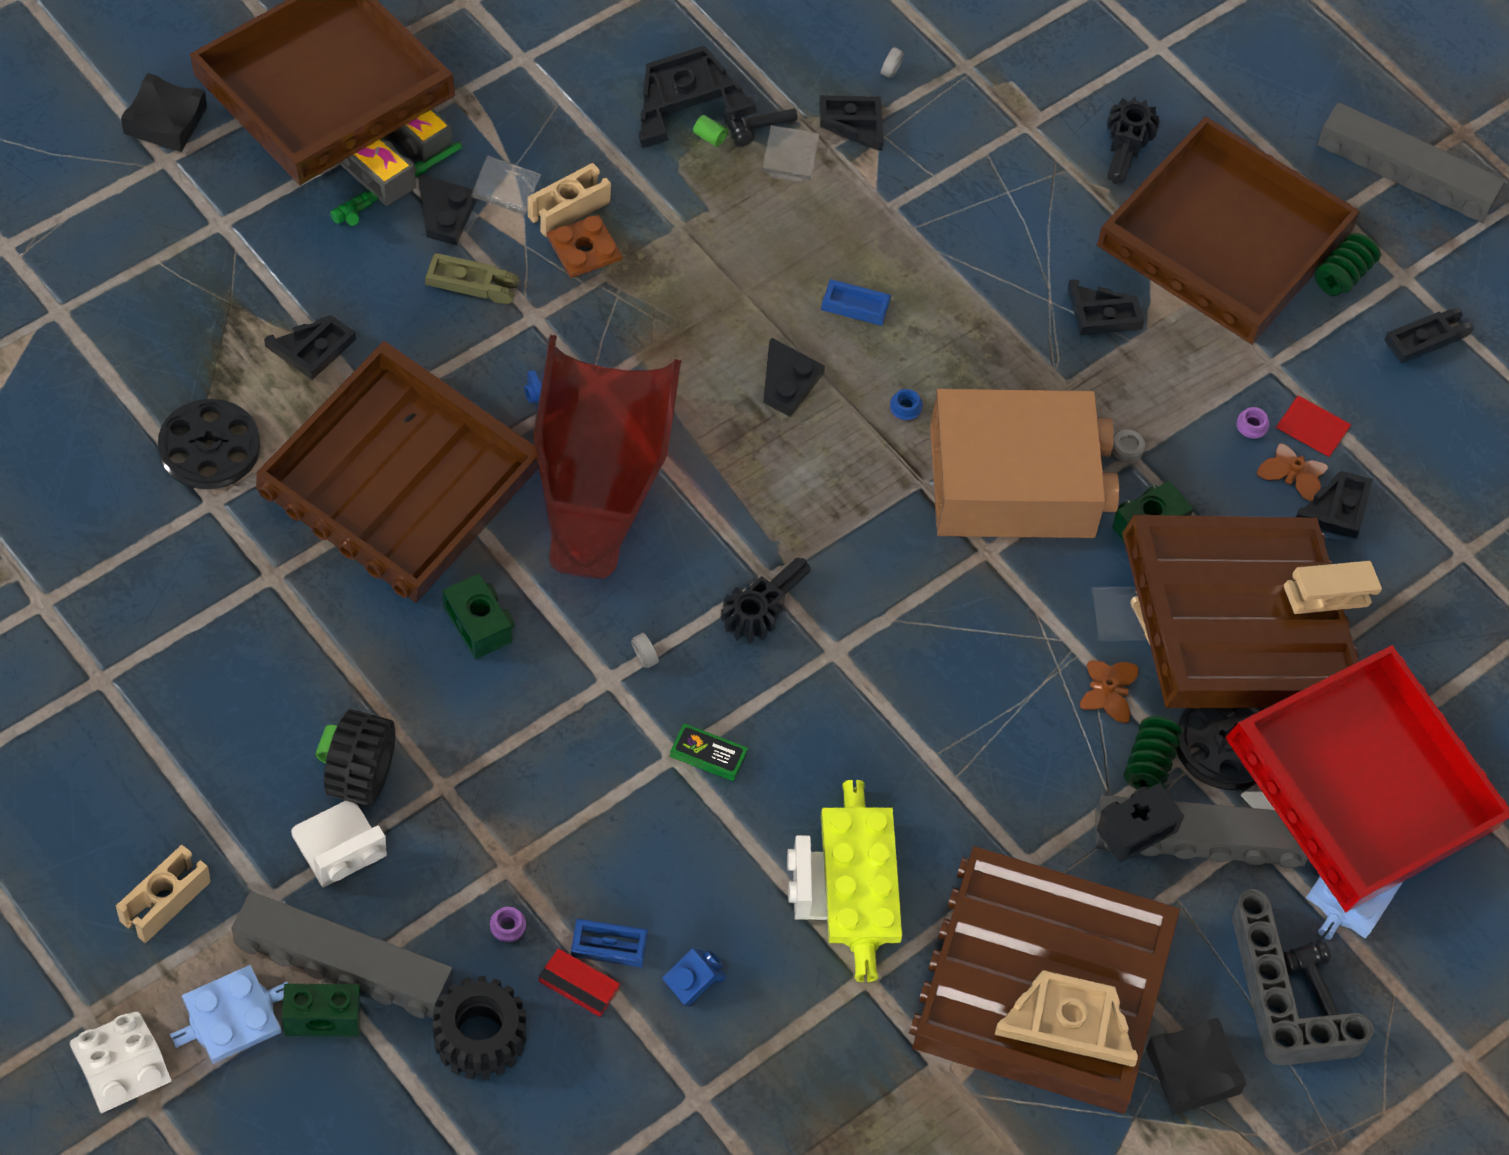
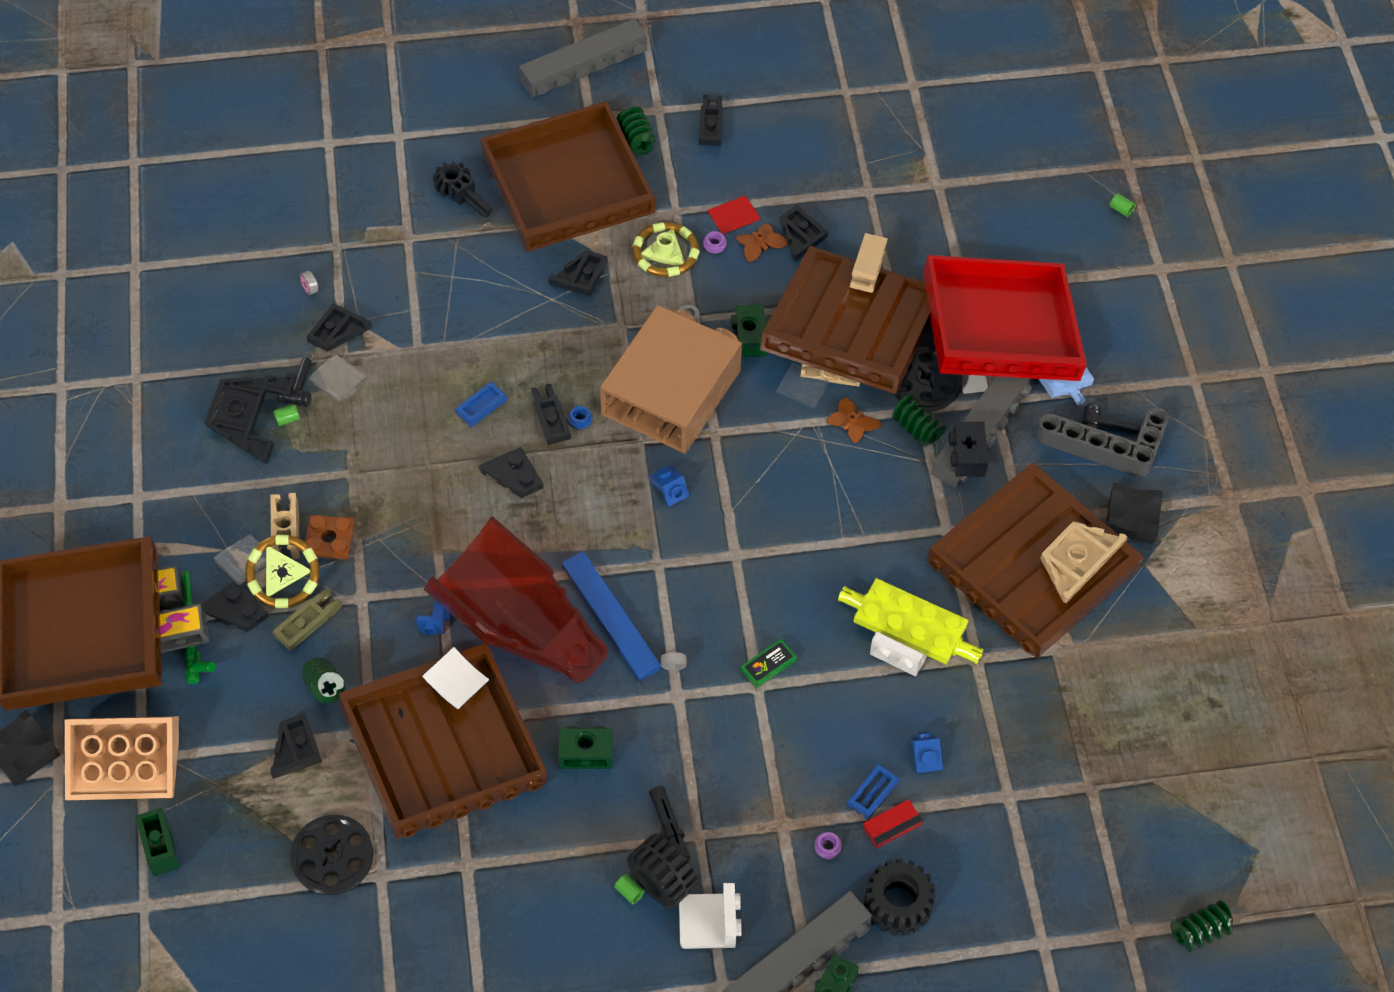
camera: 55 degrees left, 0 degrees up
black gear [720,557,811,644] -> none
none -> light nougat slope [65,716,179,800]
none -> dark green brick [135,807,180,876]
none -> piece [245,535,320,608]
none -> dark green piece [302,657,345,703]
none -> white sticker [423,647,489,709]
none -> black hinge [531,383,571,445]
none -> blue tile [562,551,661,681]
none -> yellowish green piece [632,222,699,277]
none -> blue bracket [649,466,689,506]
none -> black pin [649,786,690,861]

